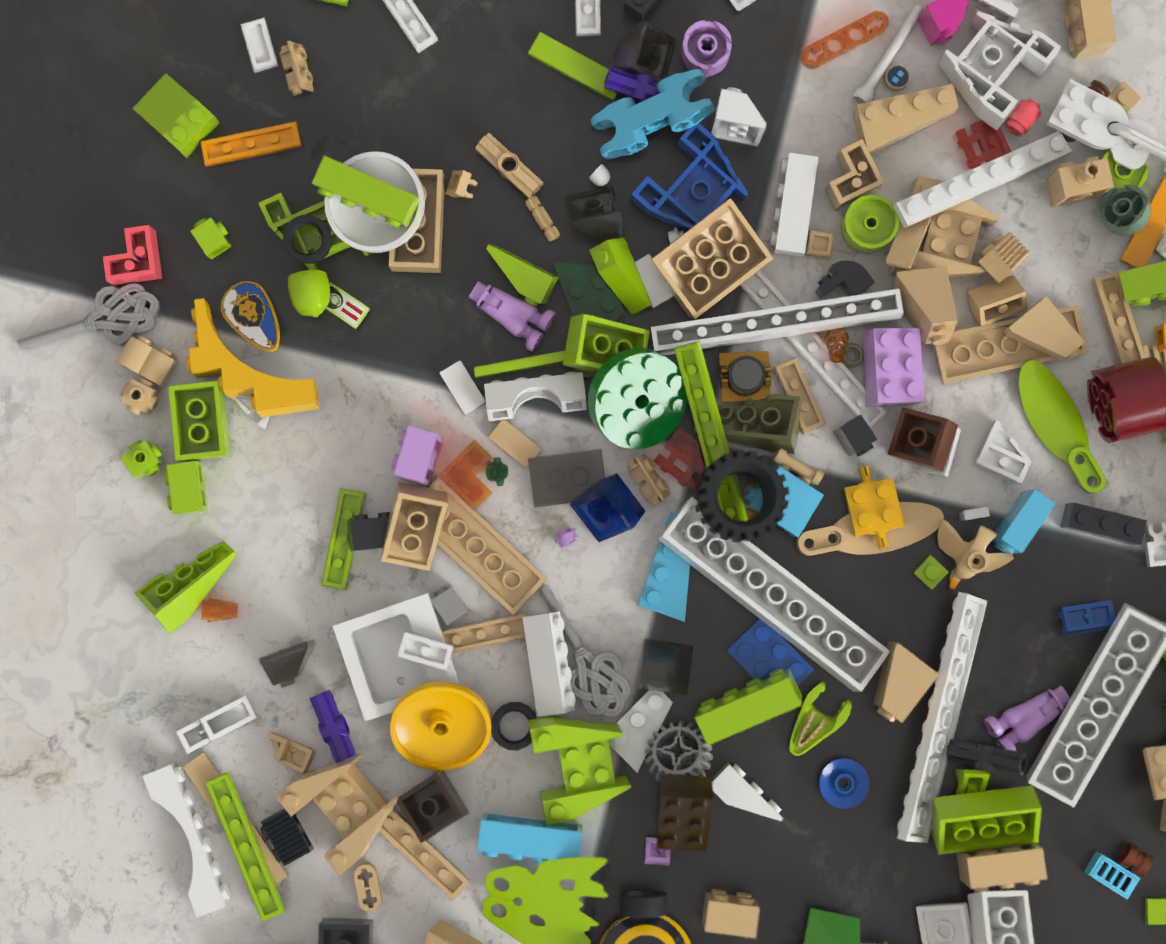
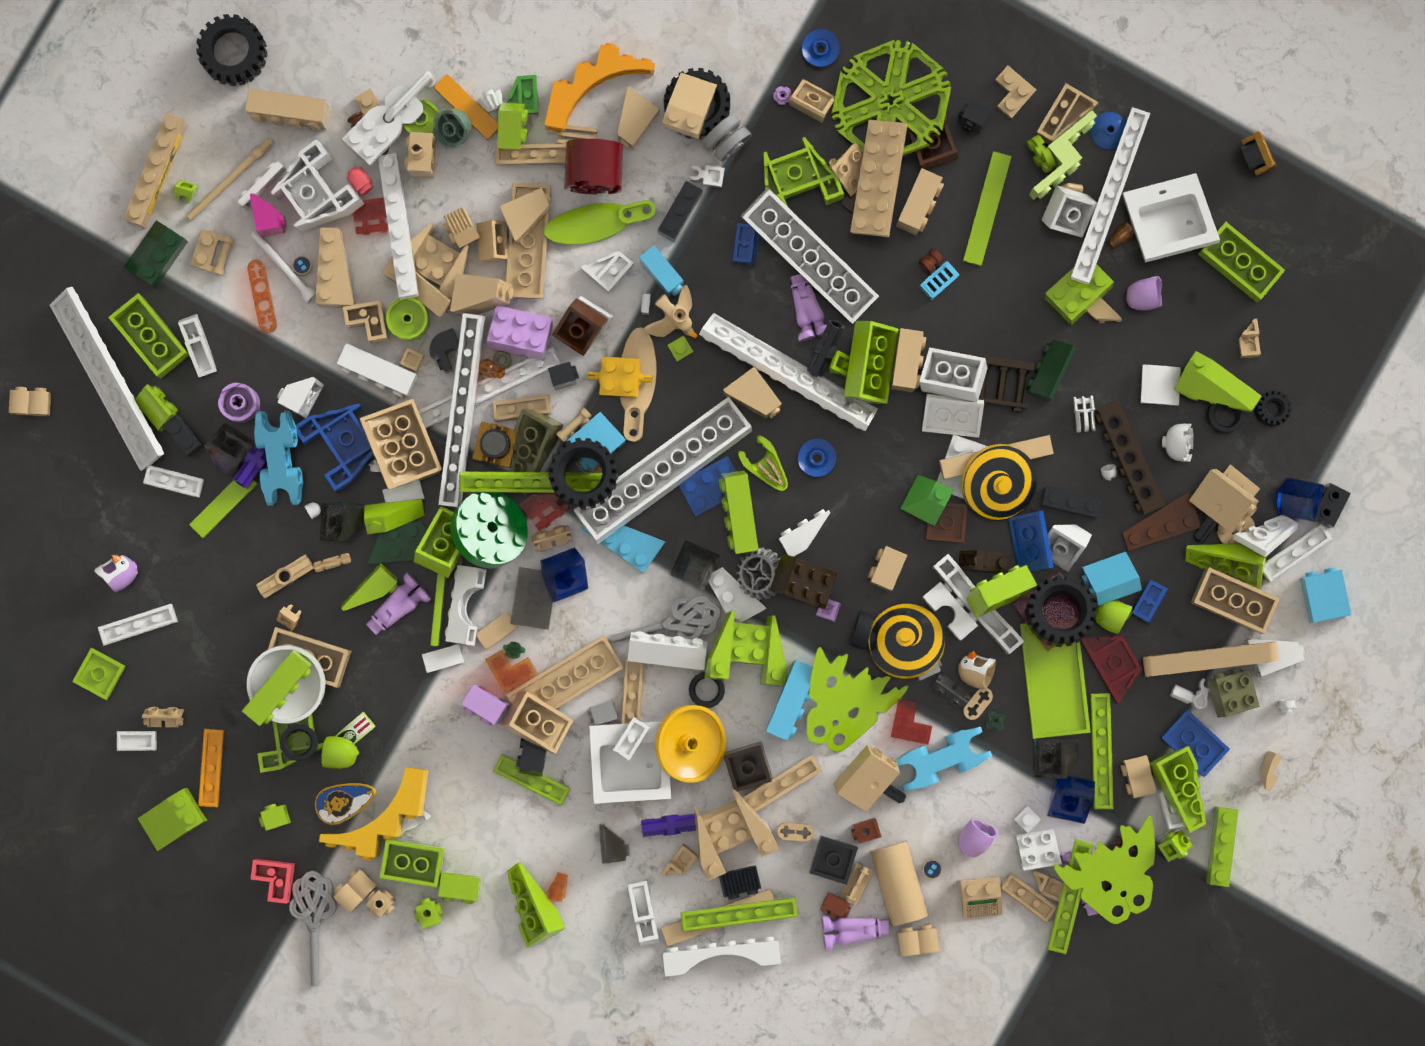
camera: 75 degrees left, 0 degrees up
lavender plate [555,526,578,548] -> none

